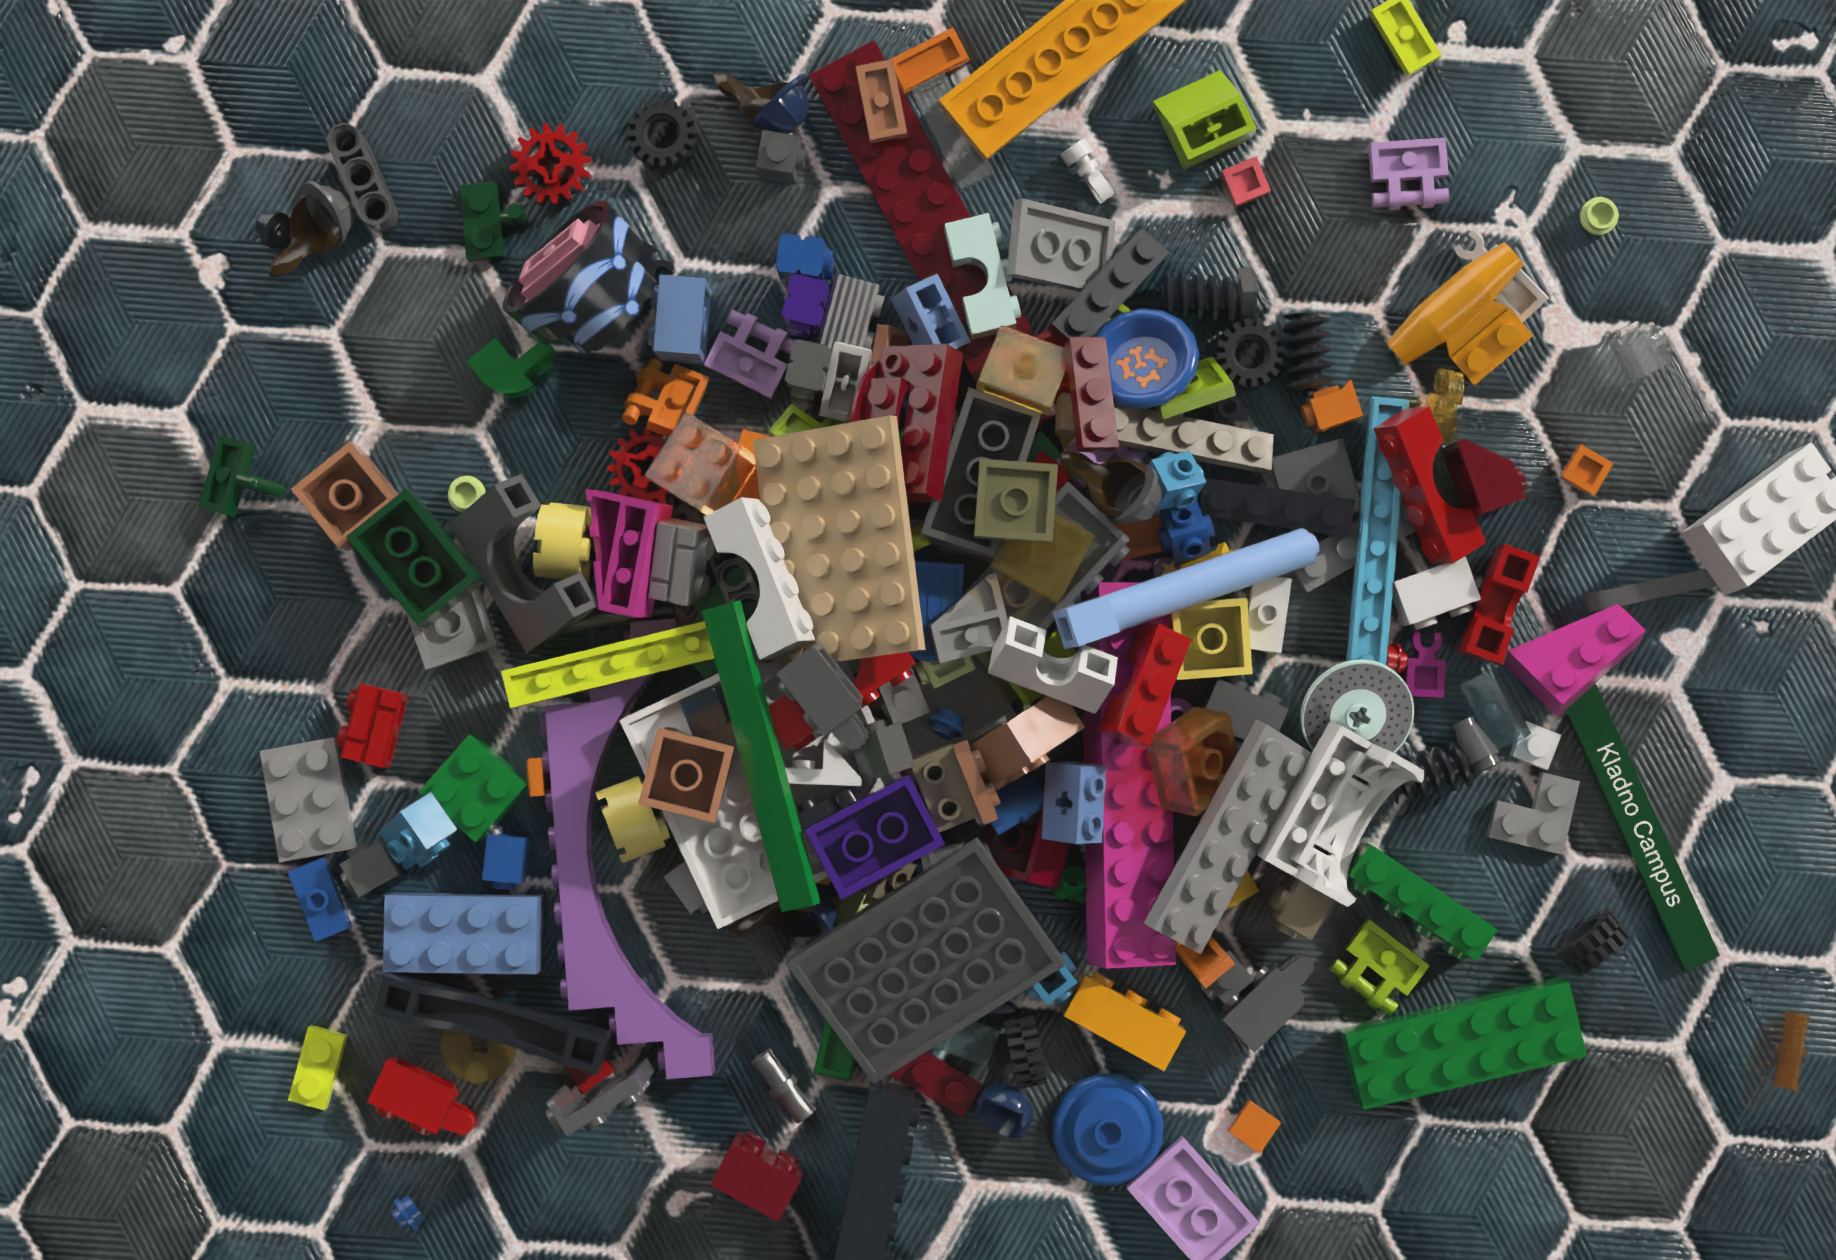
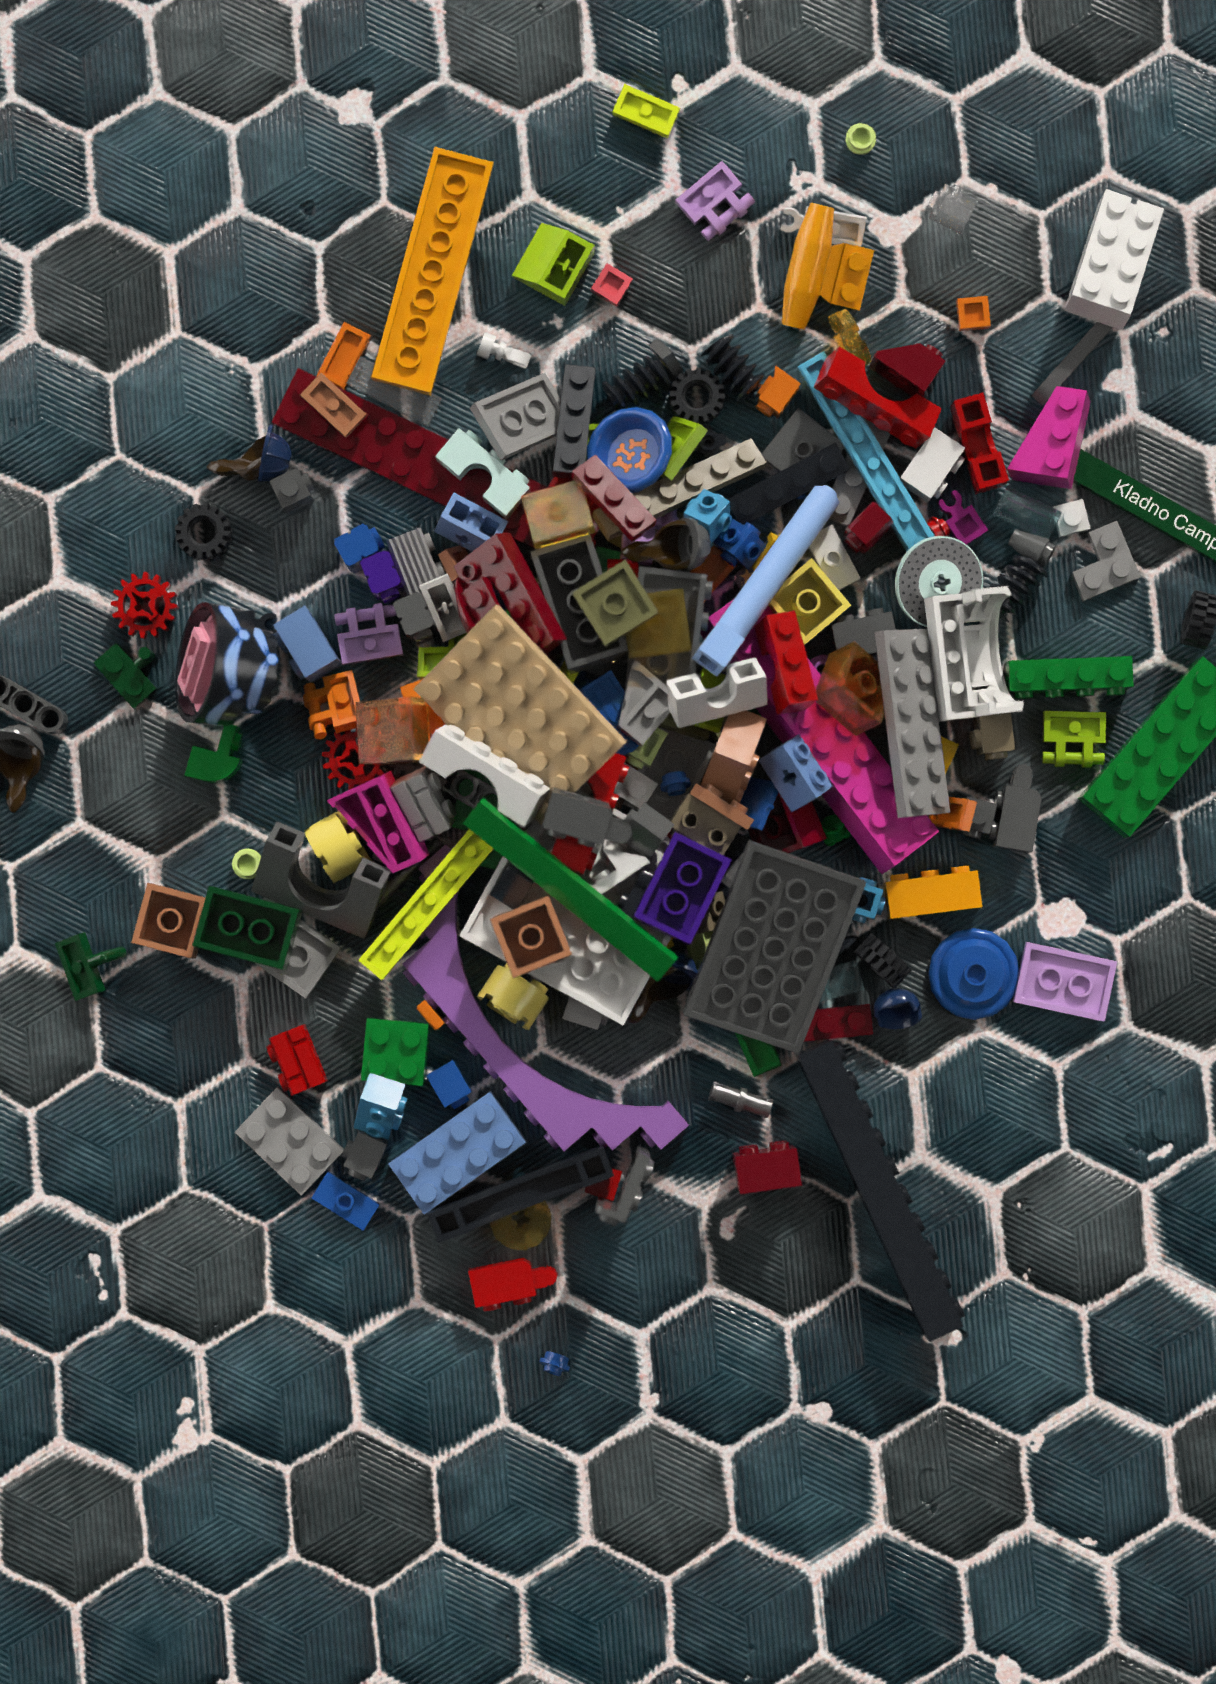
camera: 35 degrees left, 0 degrees up
neon yellow plate [288,1025,348,1110] -> none
orange tile [1227,1099,1281,1154] -> none
none -> dark red brick [843,502,894,554]

